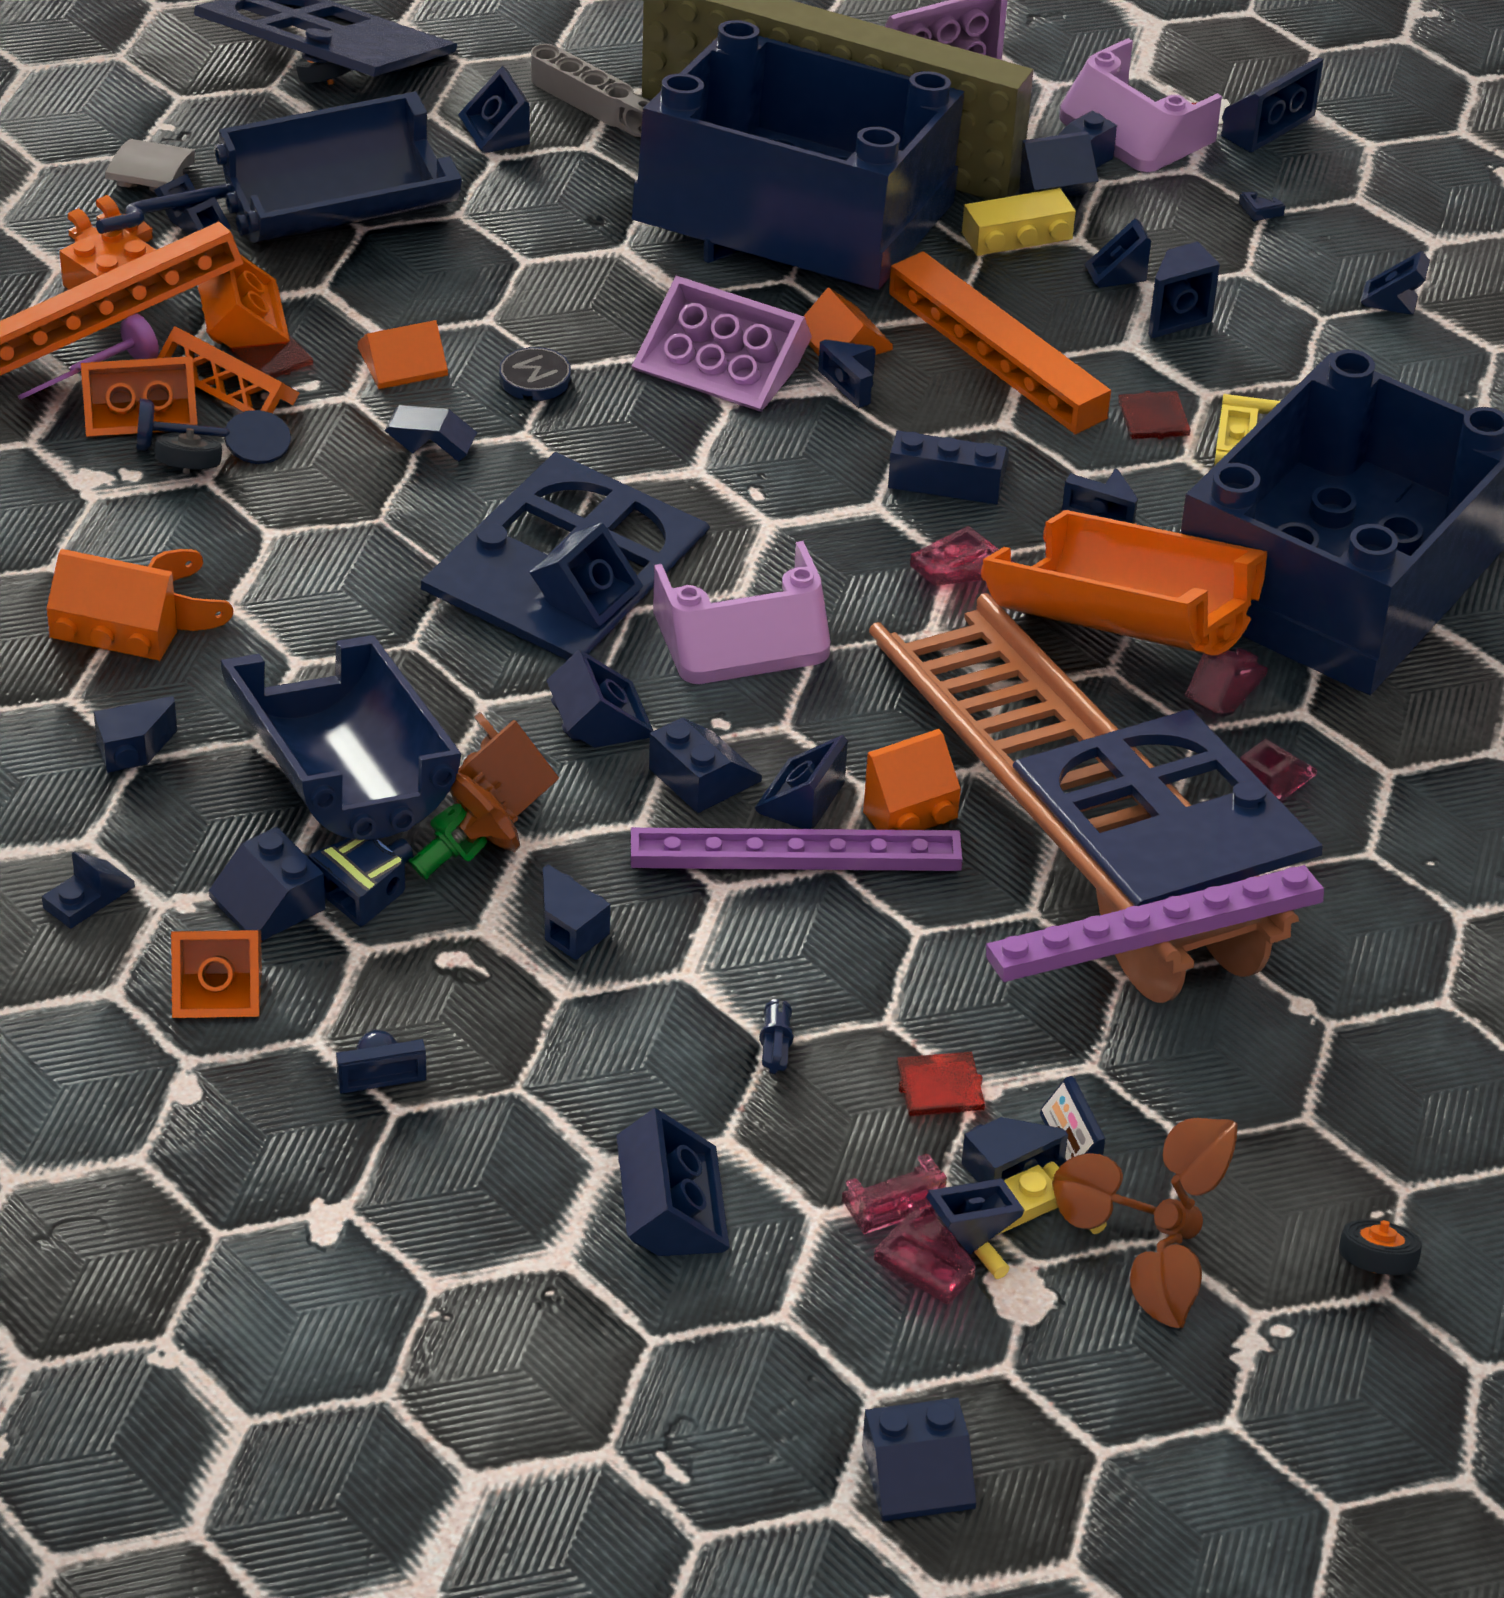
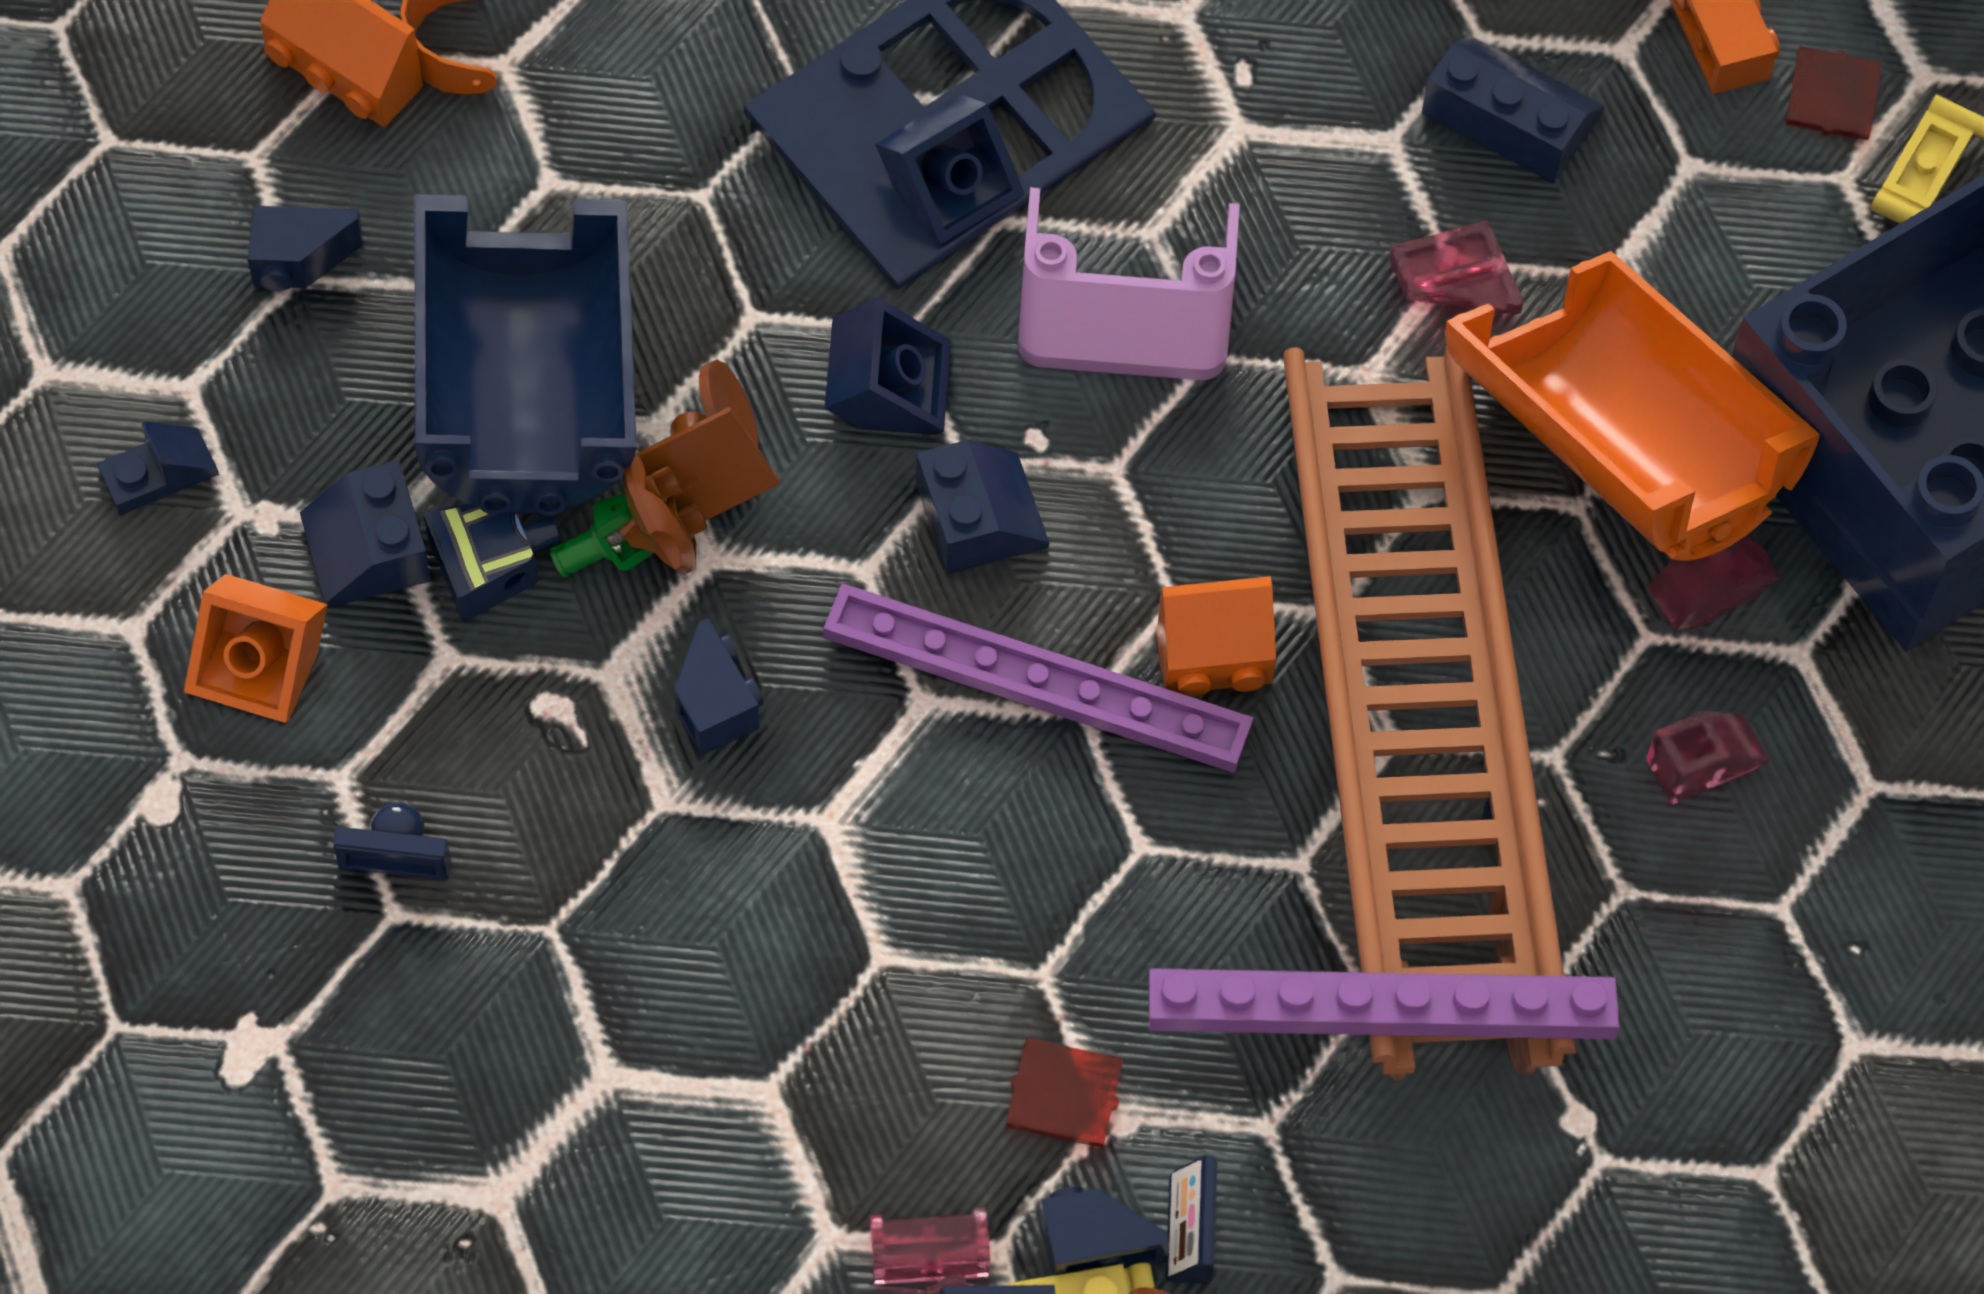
camera: 20 degrees right, 20 degrees up
dark blue slope [616,1108,730,1256] -> none
dark blue slope [755,735,848,829] -> none
dark blue axle [759,999,794,1074] -> none
dark blue door [1013,709,1323,906] -> none
dark blue slope [1062,469,1138,524] -> none

